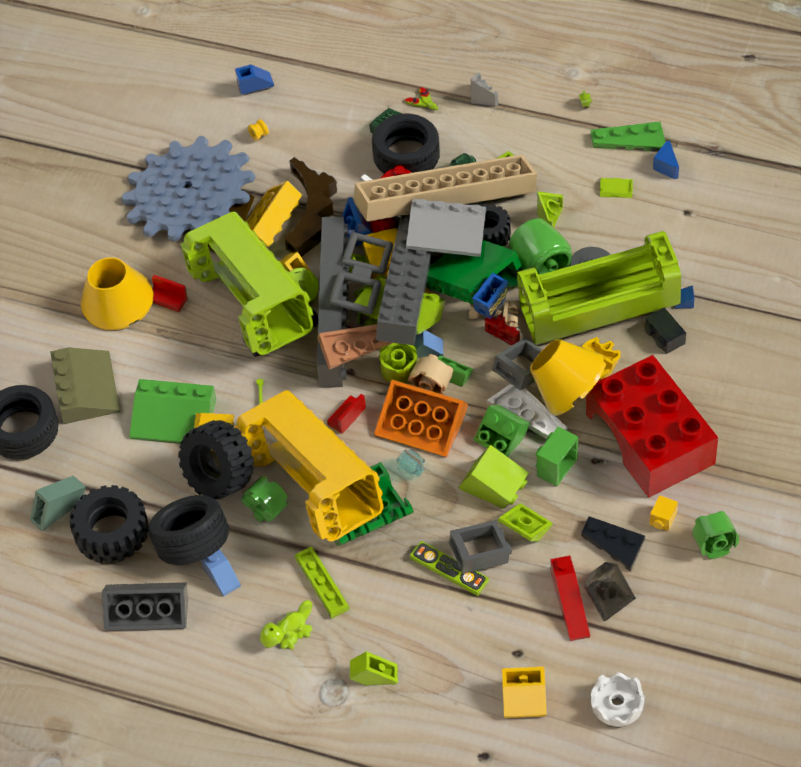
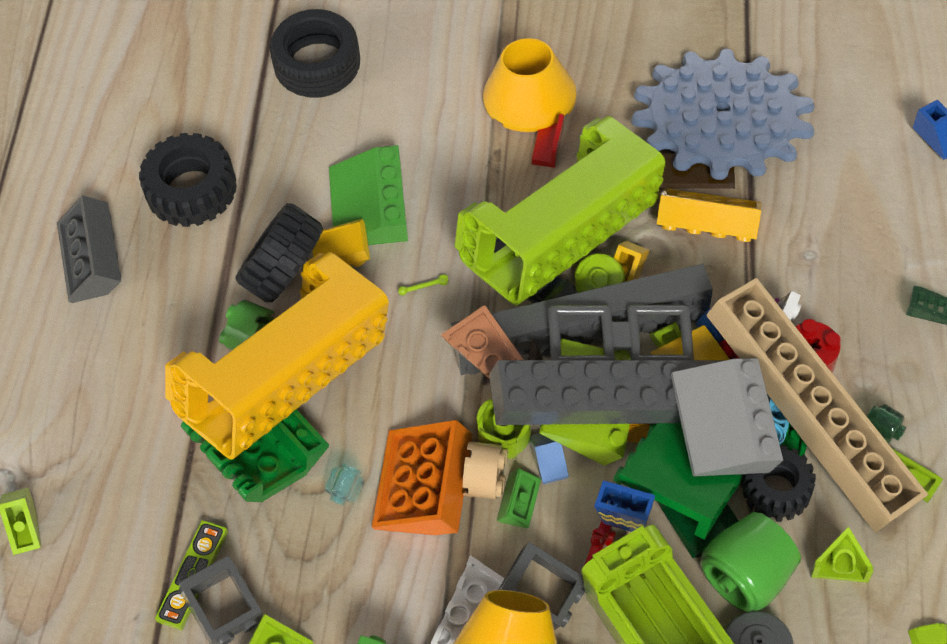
camera: 75 degrees right, 5 degrees up
sand green slope [30,475,85,531] -> none
olive slope [50,347,120,424] -> none
black tyre [148,495,229,565] -> none
medium blue slope [201,549,241,596] -> none
yellow wheel [247,119,269,141] -> none
lime animal [259,600,313,650] -> none
dark brown arch [284,157,337,257] -> none
lime tile [294,546,350,619] -> none
red panel [327,394,366,434] -> none
black tyre [372,113,440,174] -> none
lime slope [458,445,529,509] -> none
bright green slope [474,404,530,457] -> none

